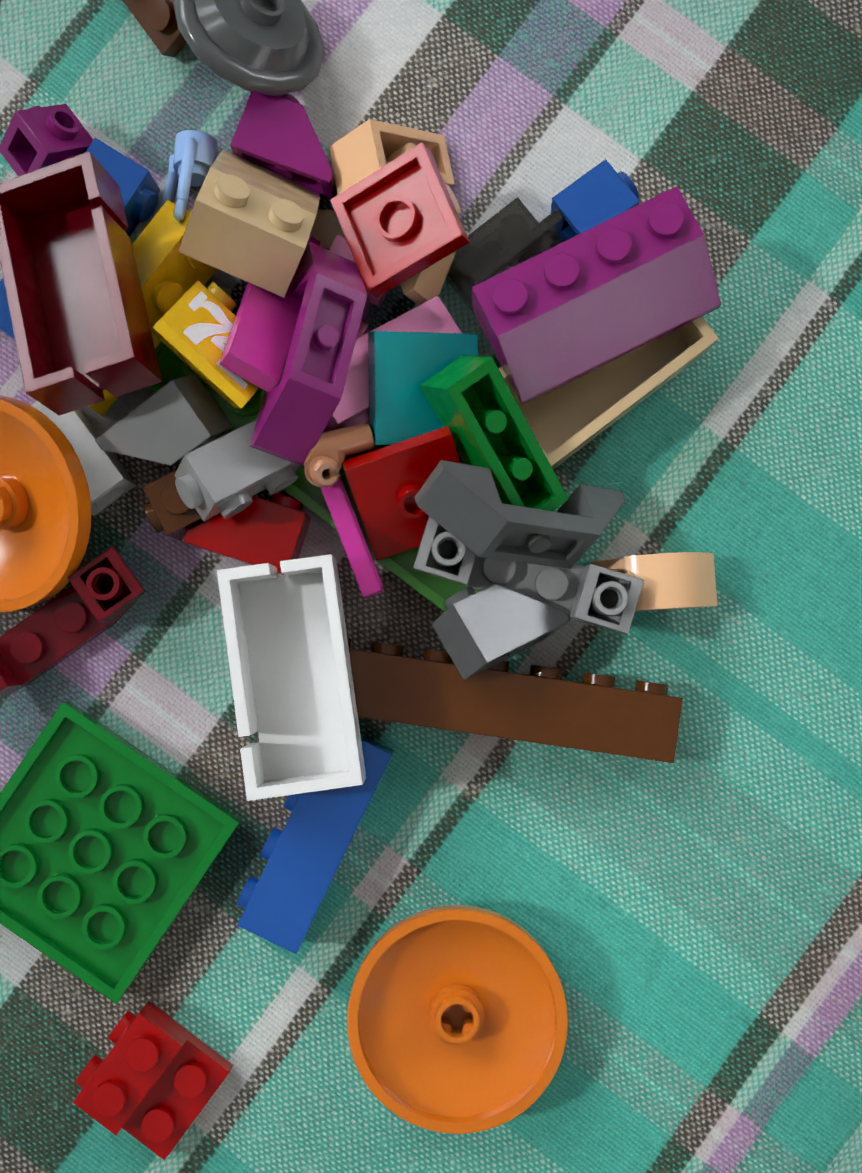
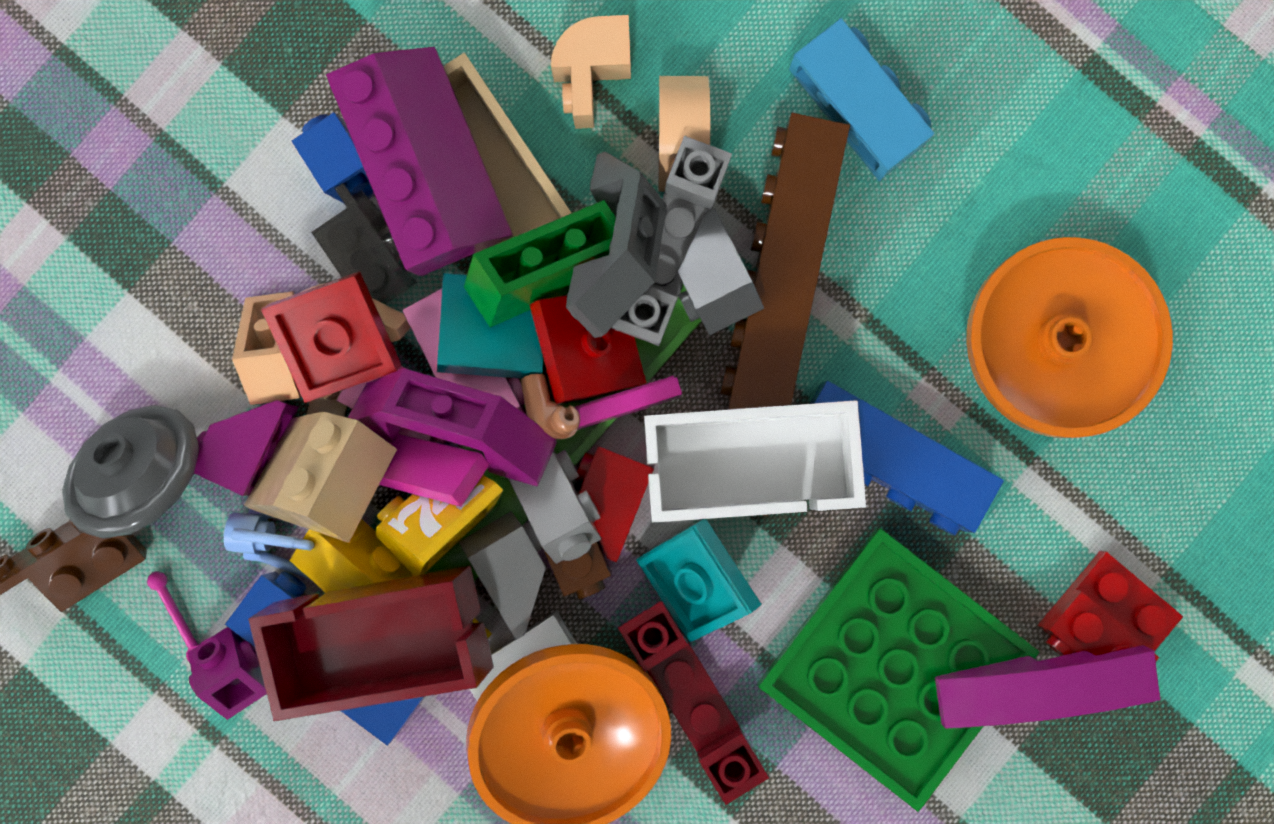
camera: 85 degrees left, 0 degrees up
none -> dark pink hinge [147,571,199,663]
none -> light nougat brick [551,15,631,129]
none -> teal tile [636,519,762,642]
none -> dark azure brick [789,18,935,181]
none -> magenta slope [935,645,1160,728]

